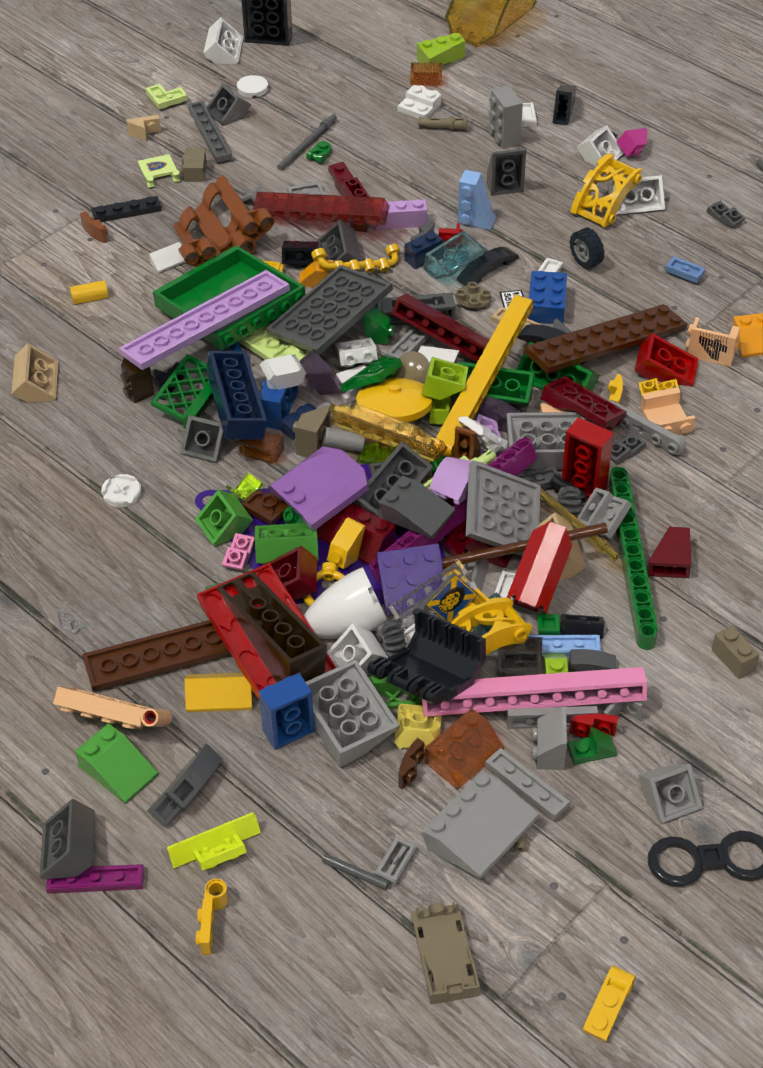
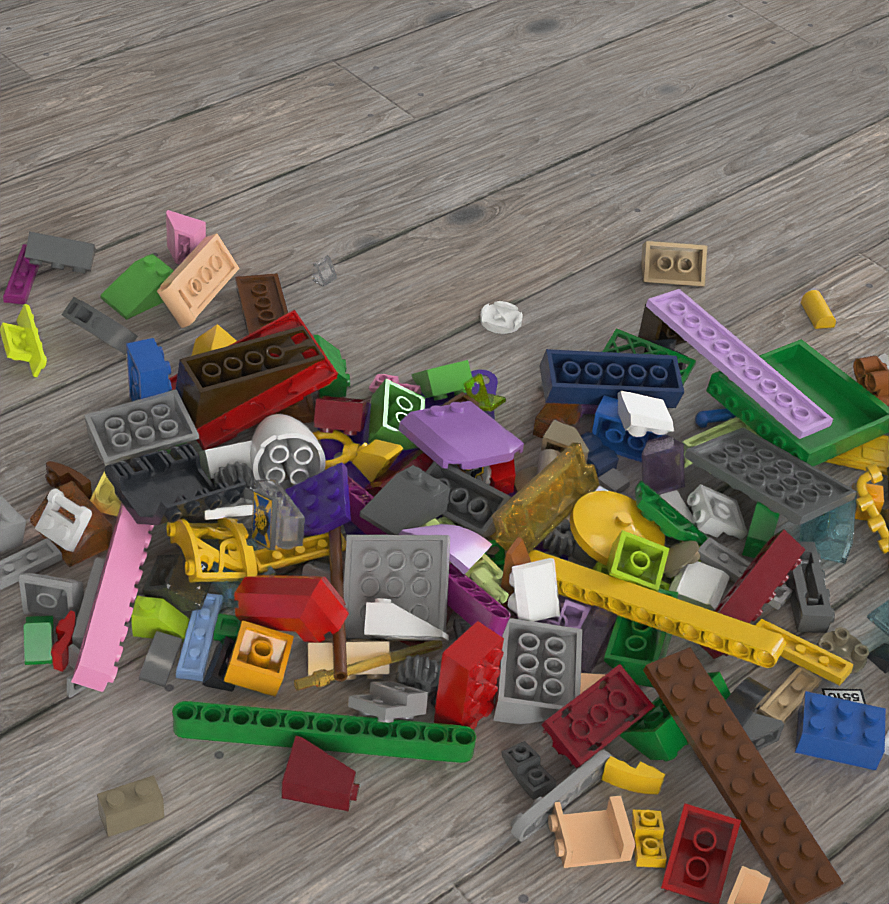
camera: 90 degrees right, 5 degrees down
none -> white plate [35,489,92,552]
none -> bright pink slope [166,210,206,265]
none -> light orange slope [224,620,294,697]
none -> white slope [364,598,449,641]
none -> yellow plate [755,619,854,686]

